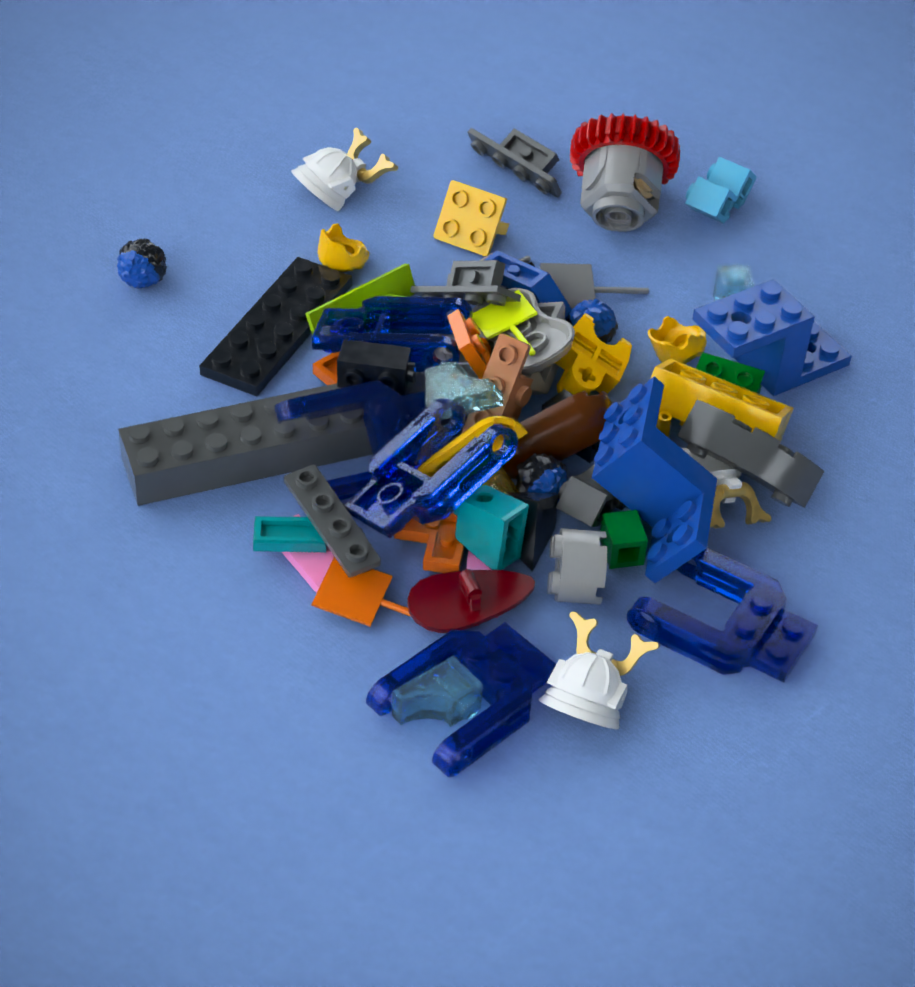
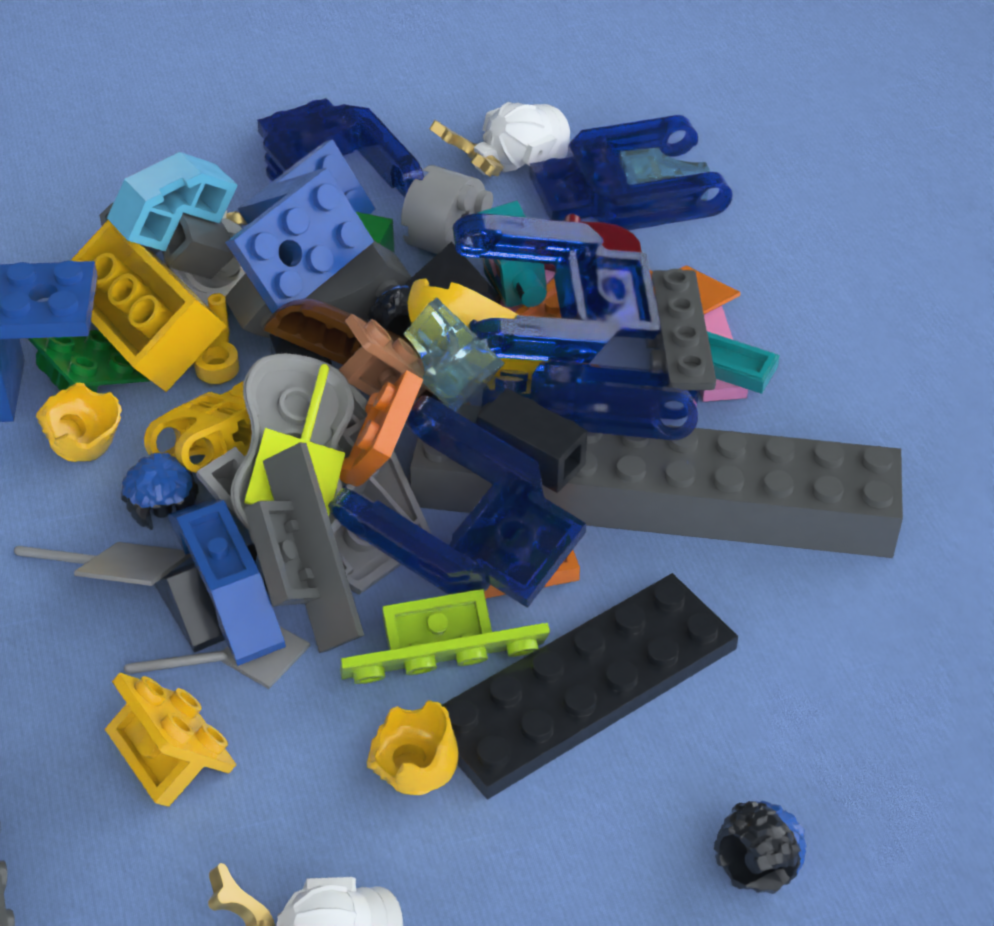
camera: 150 degrees left, 0 degrees up
none -> medium azure brick [107,152,238,251]

